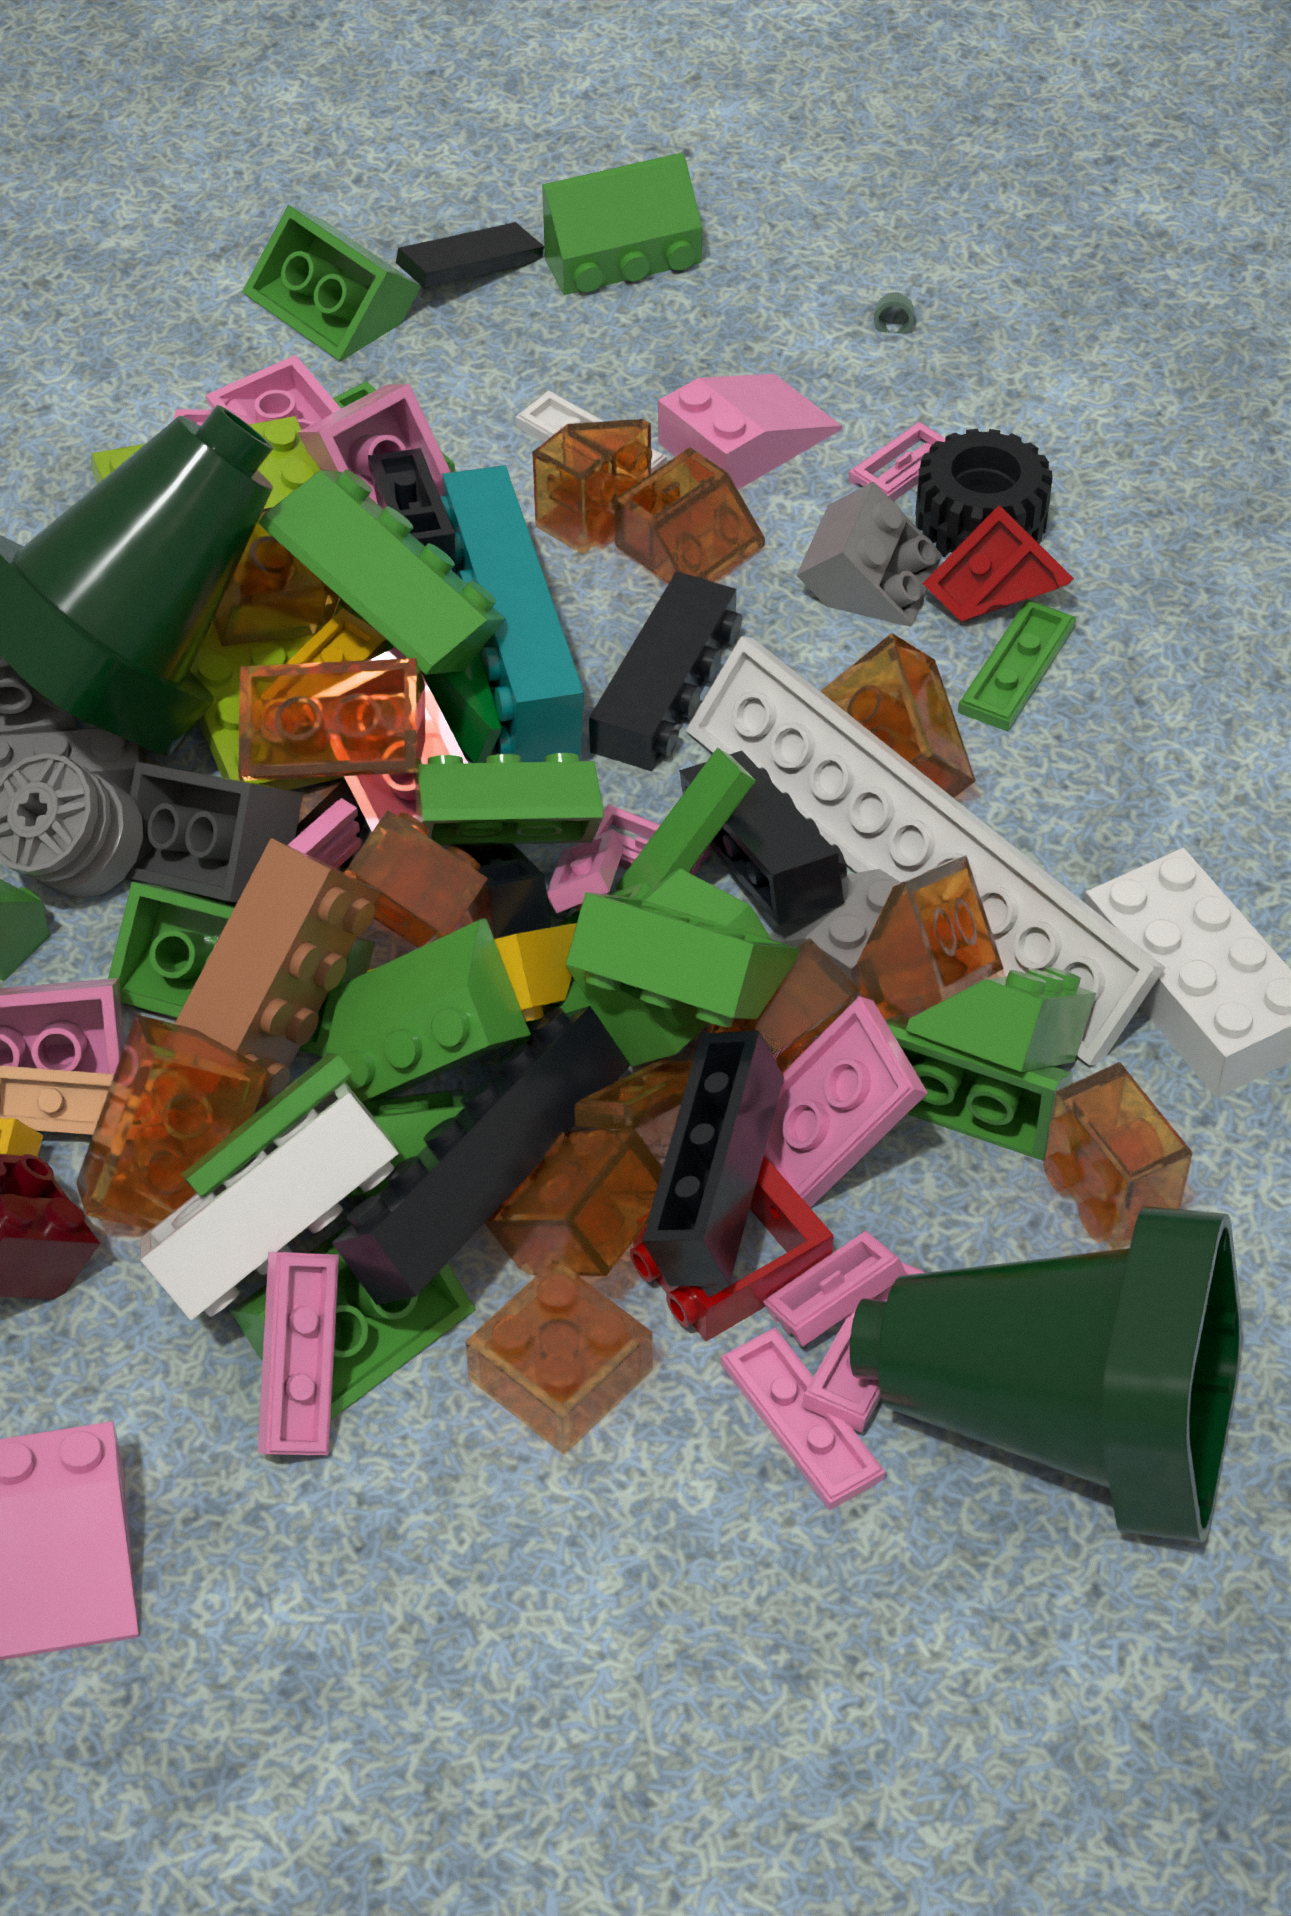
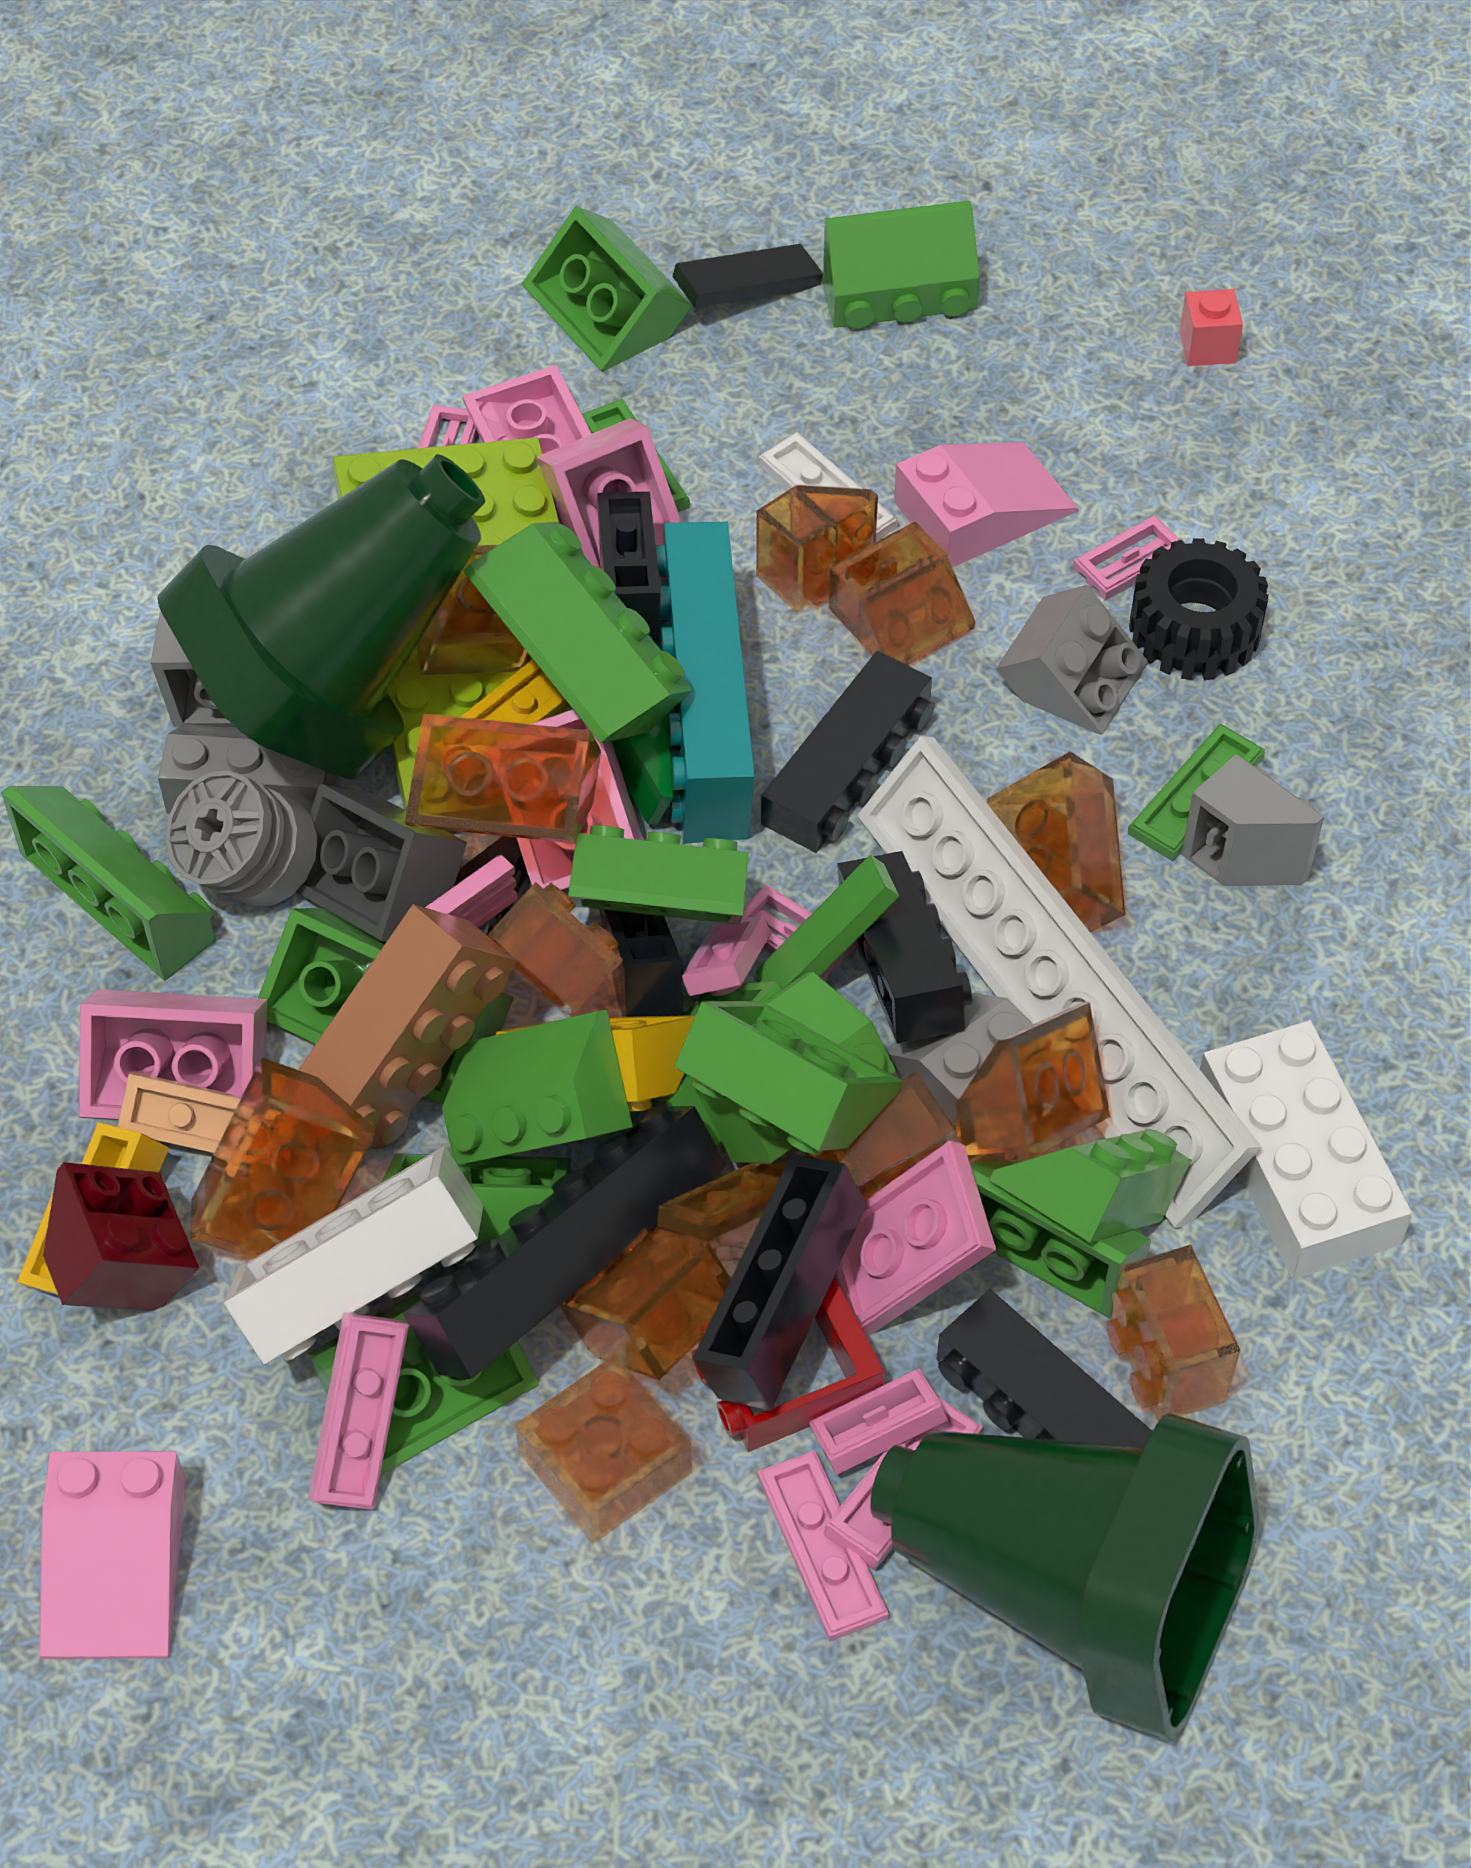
camera: 10 degrees right, 5 degrees up
bright green tile [181,1052,352,1197] -> none
sand green hinge [874,292,915,334] -> none
red wing [922,505,1074,622] -> none
none -> black brick [936,1289,1152,1448]
none -> coral brick [1179,289,1243,366]
none -> light grey slope [1181,754,1324,886]

